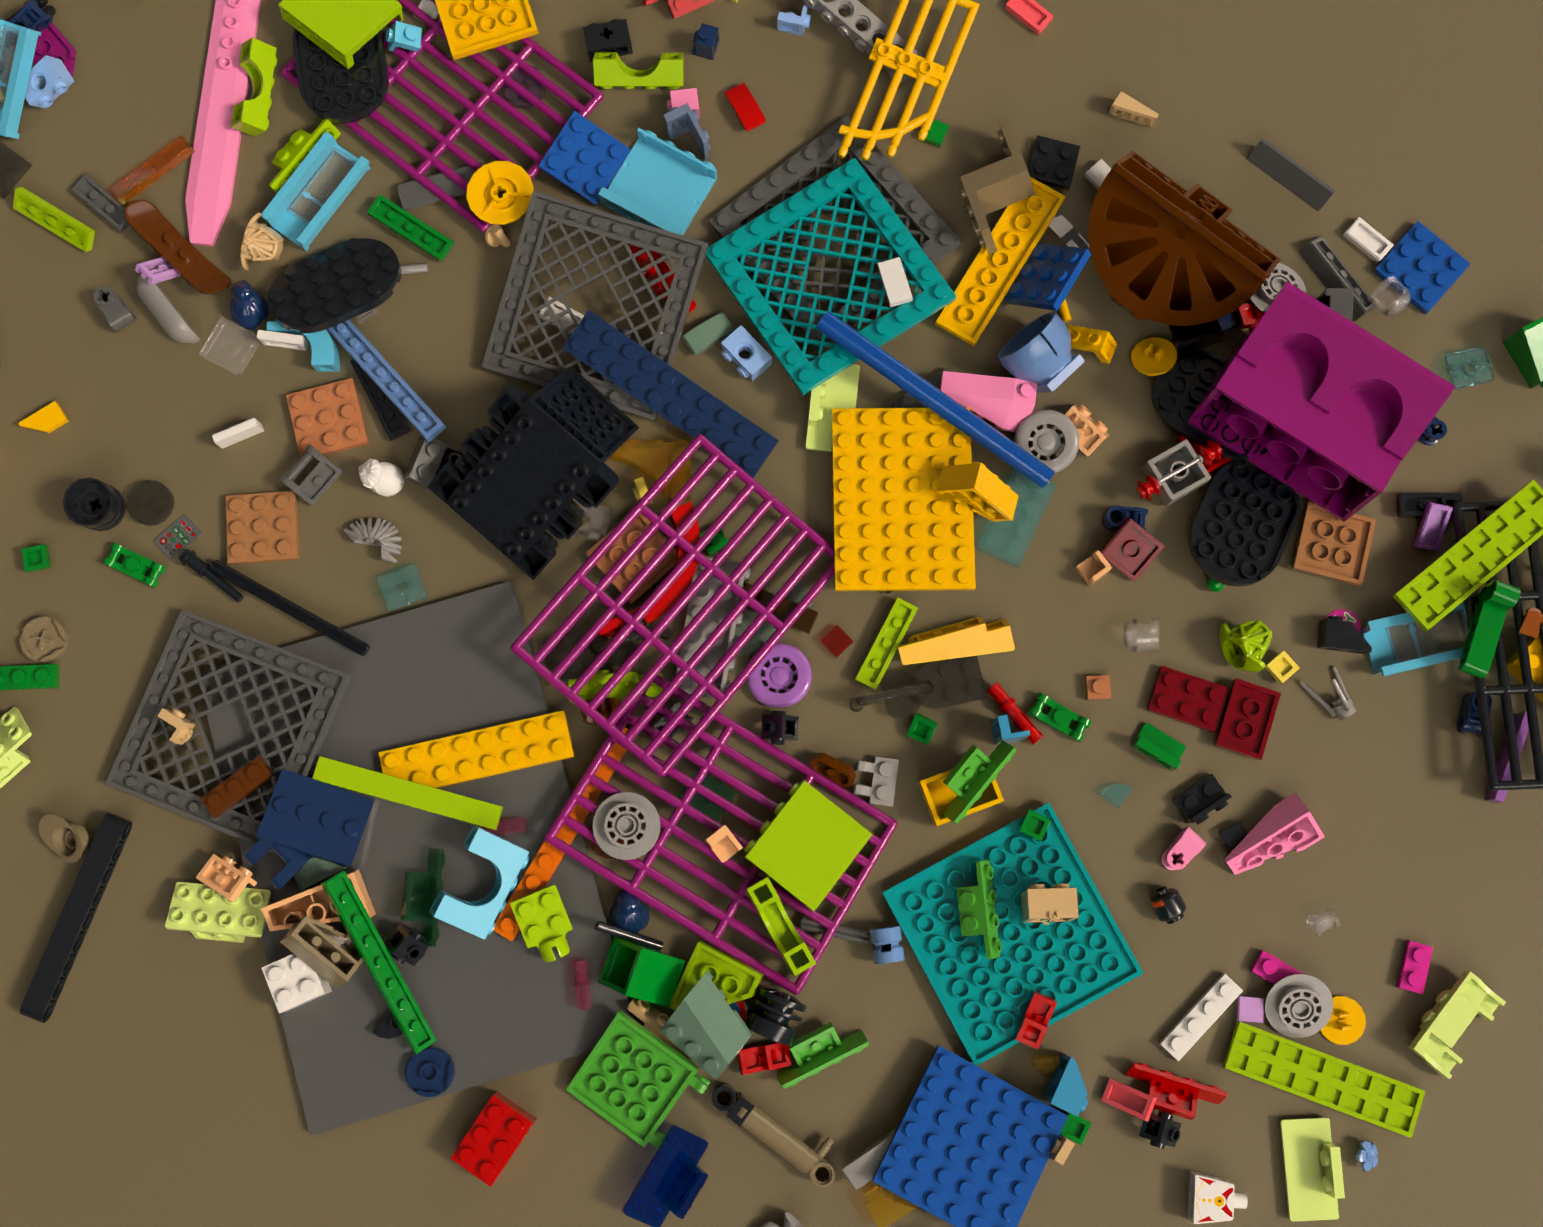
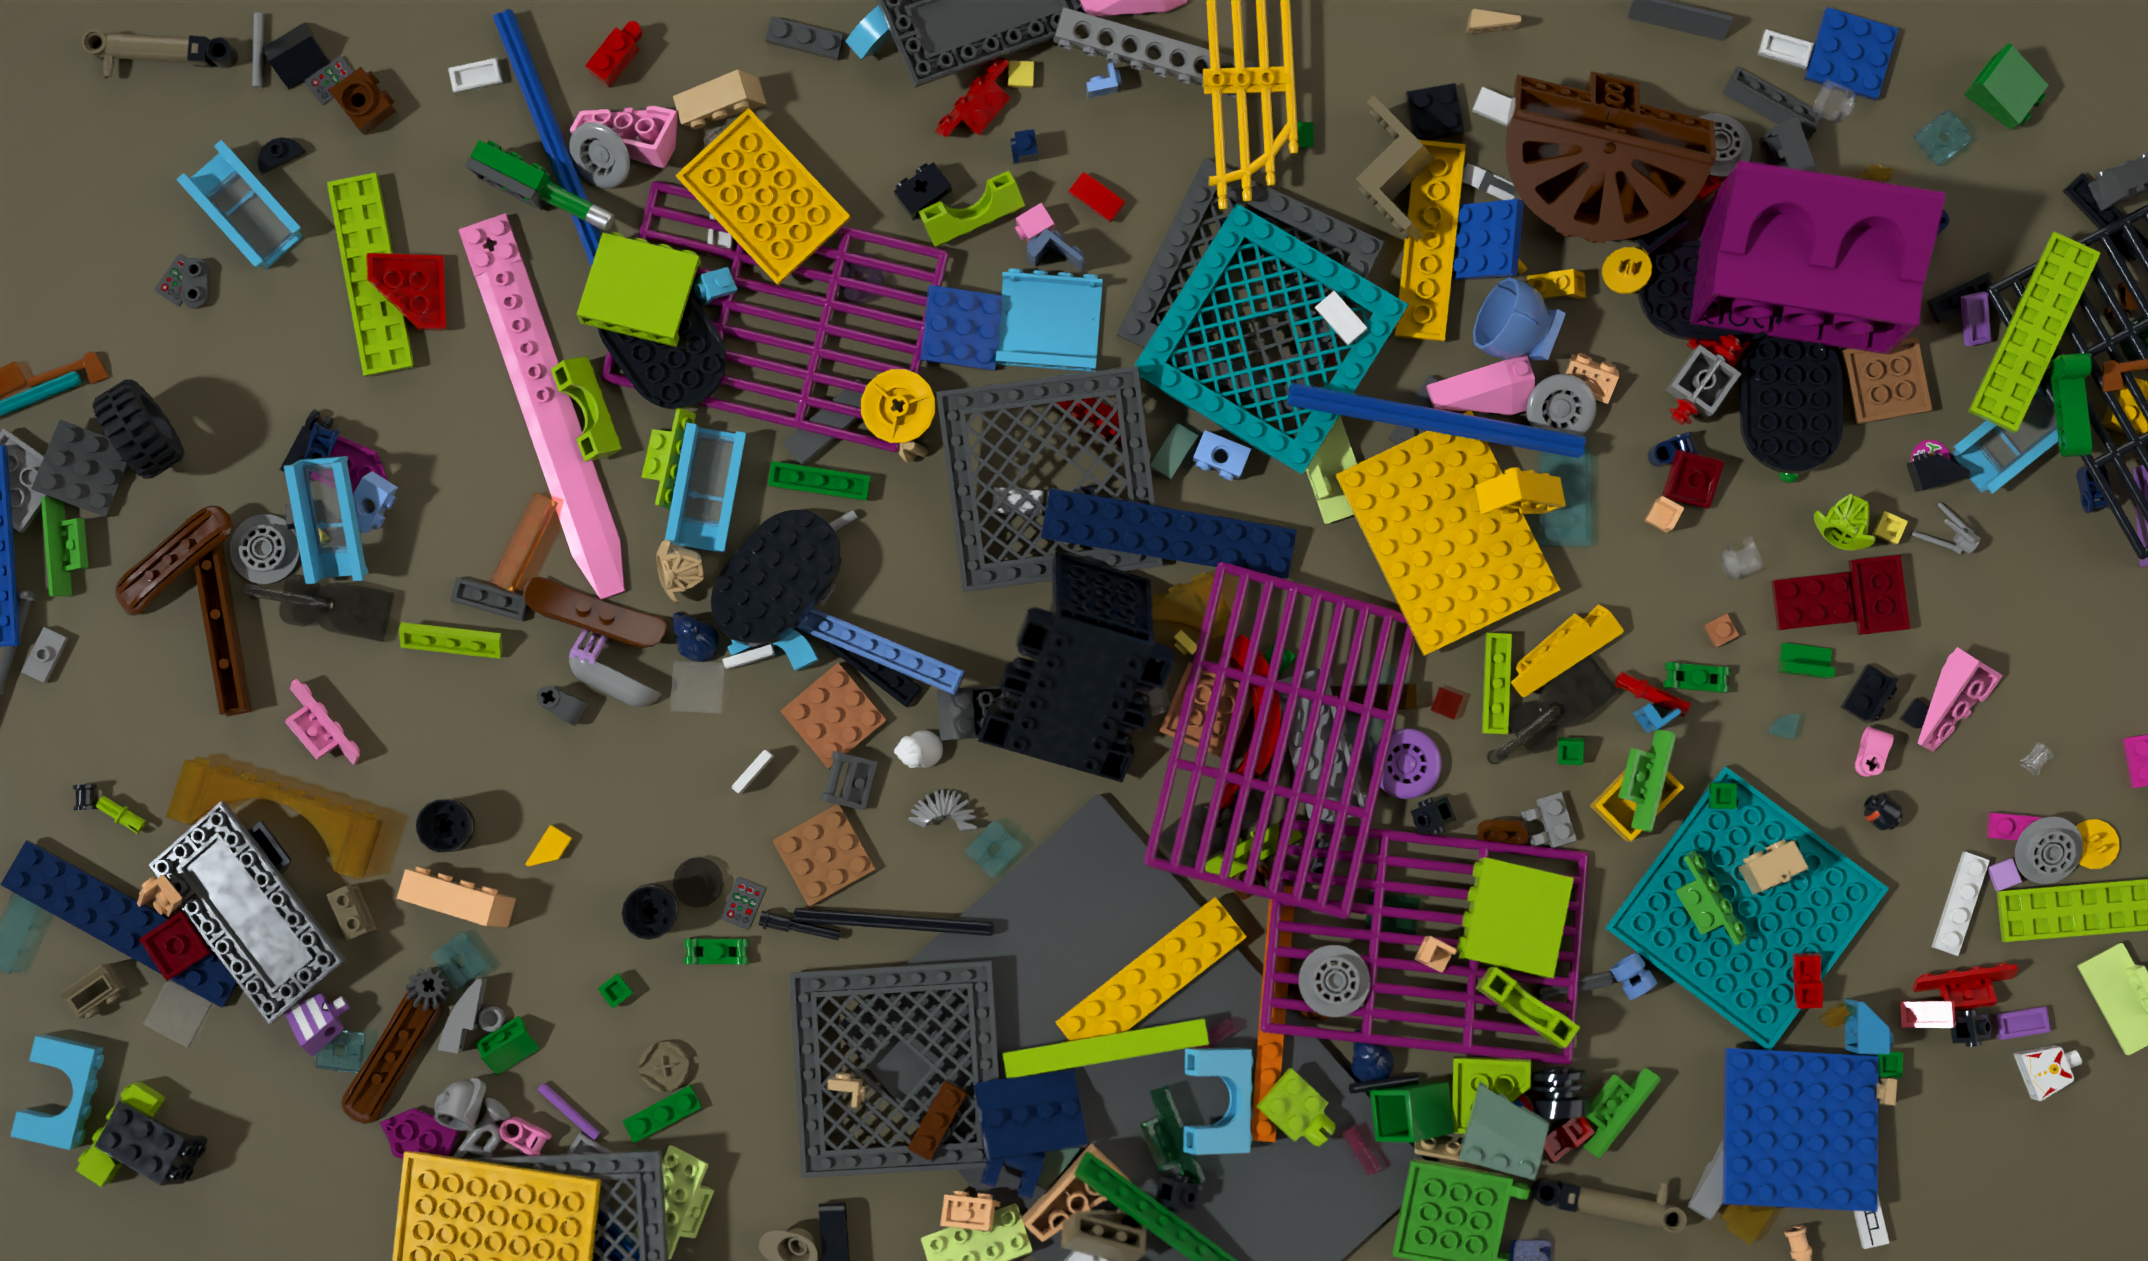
camera: 25 degrees left, 5 degrees up
none -> medium lavender tile [1994,1006,2051,1040]

